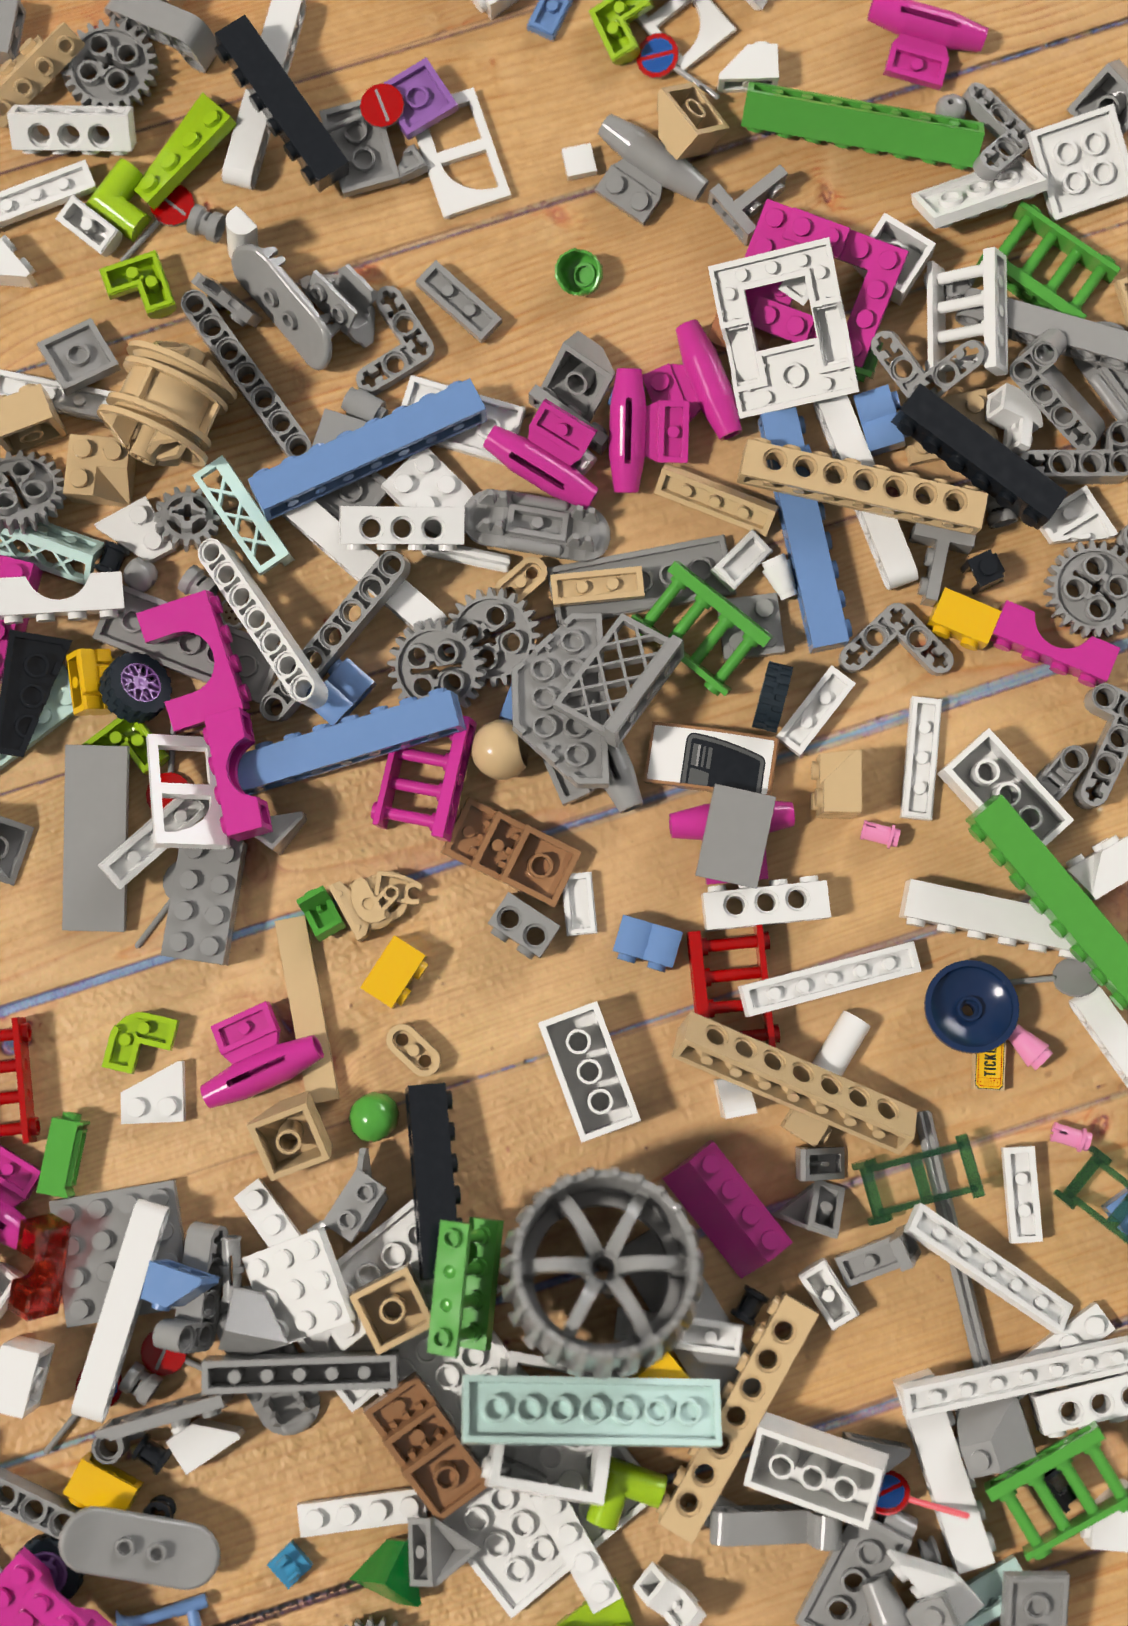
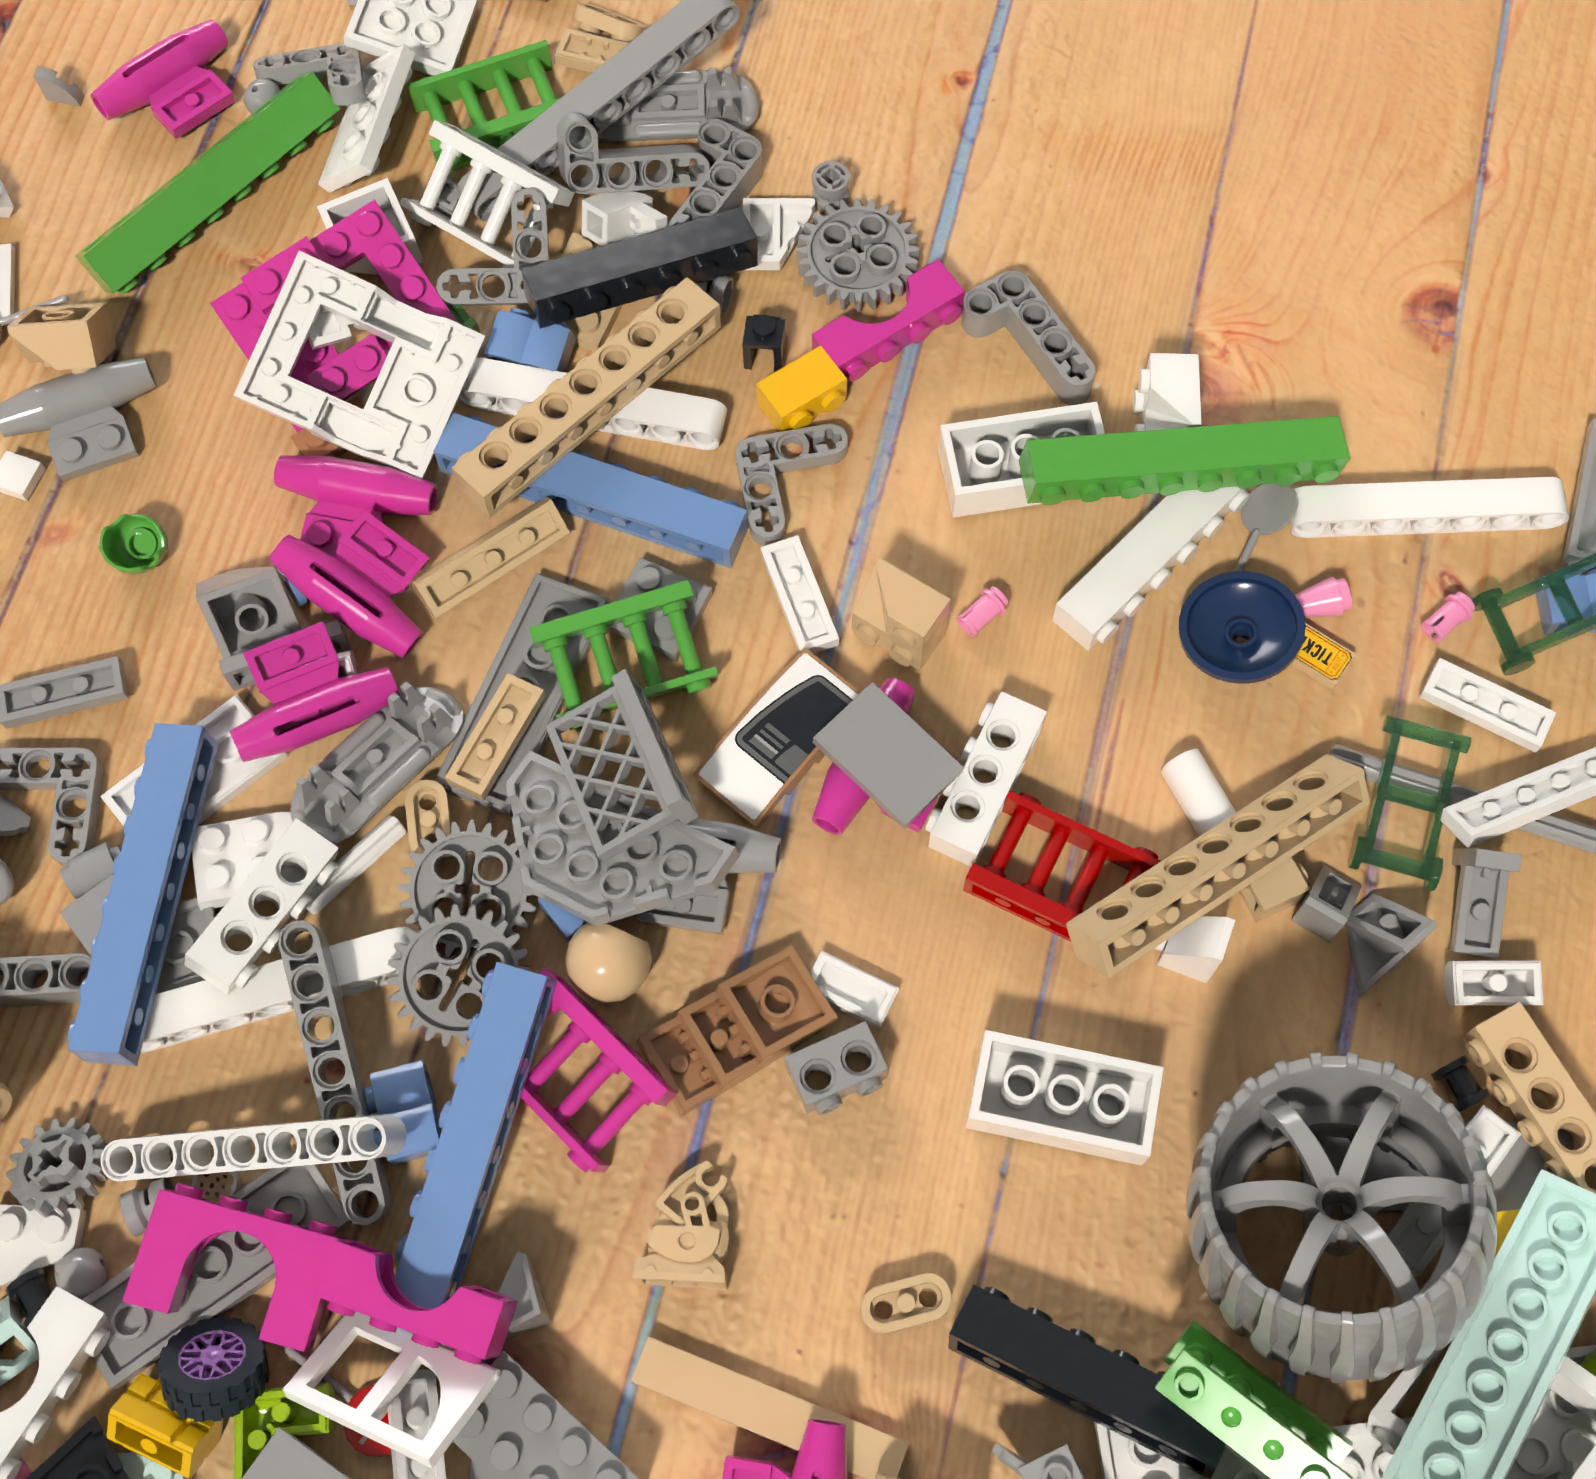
camera: 55 degrees left, 15 degrees down
light aqua fence [192,455,294,576] -> none
bright green bracket [296,886,346,942] -> none
bright green hair [348,1092,399,1142] -> none
yellow brick [360,935,428,1009] -> none
medium blue brick [613,915,683,972] -> none
dark pink slope [662,1140,793,1278] -> none
light grey bracket [708,165,788,246] -> none
white tile [710,529,773,593] -> none
white slope [717,41,779,93] -> none
white plate [738,941,922,1017] -> none
black wheel [752,661,793,733] -> none
white cone [762,553,798,601] -> none
white tile [900,696,942,821] -> none
light grey bracket [909,523,976,607] -> none
light grey piece [1035,745,1089,802] -> none

